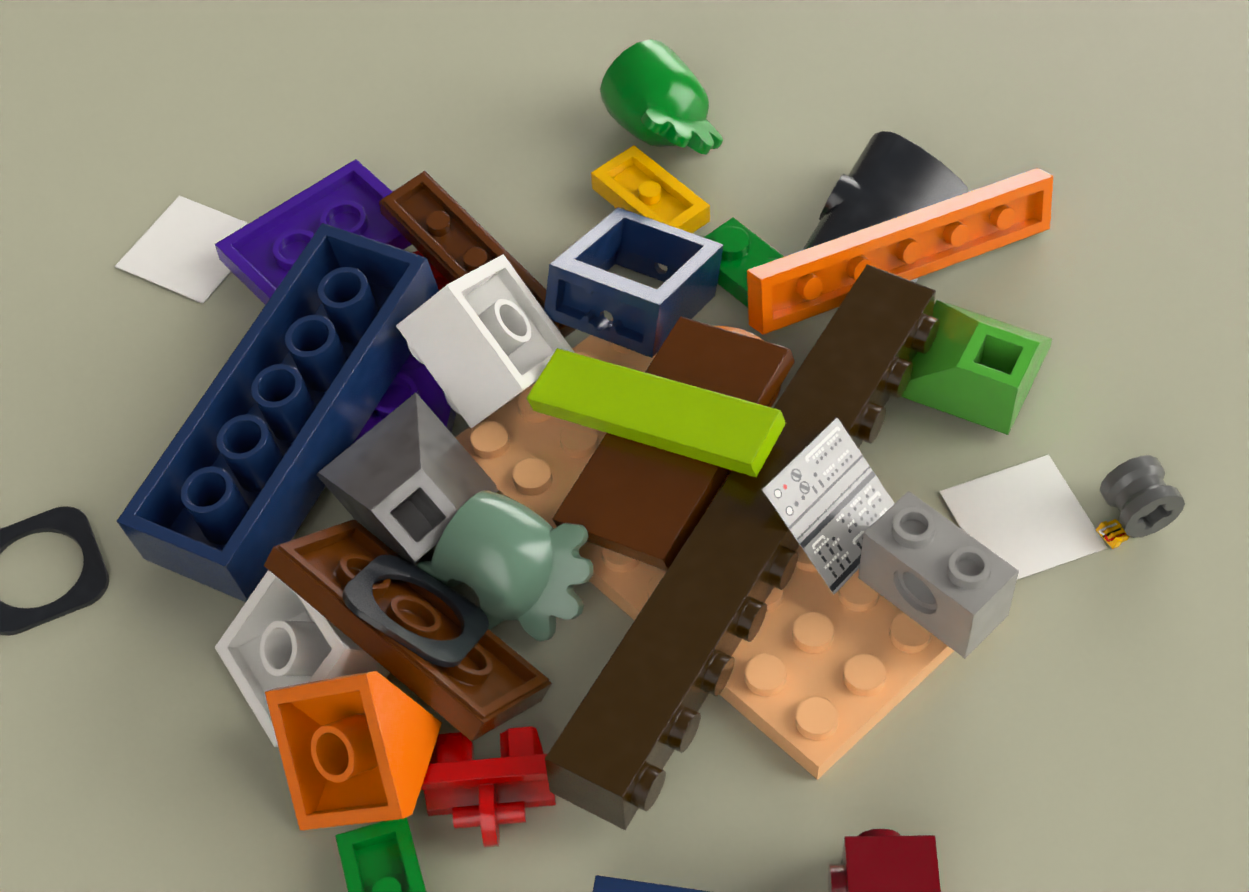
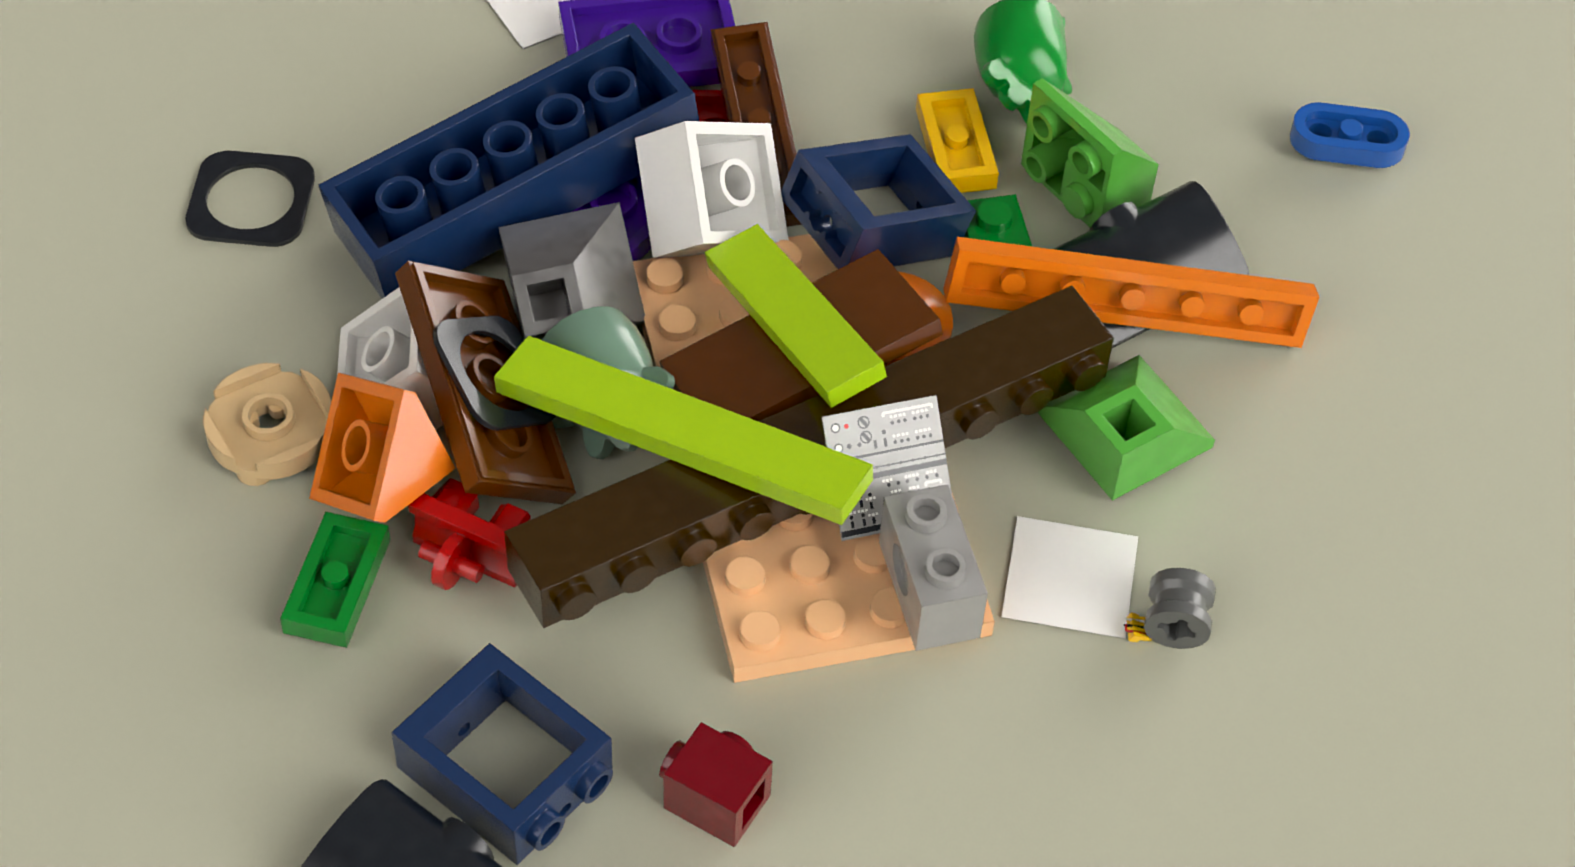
camera: 25 degrees right, 0 degrees up
none -> tan plate [203,363,331,486]
none -> lime tile [494,335,873,525]
none -> bright green slope [1021,78,1159,228]
none -> blue plate [1290,102,1410,168]

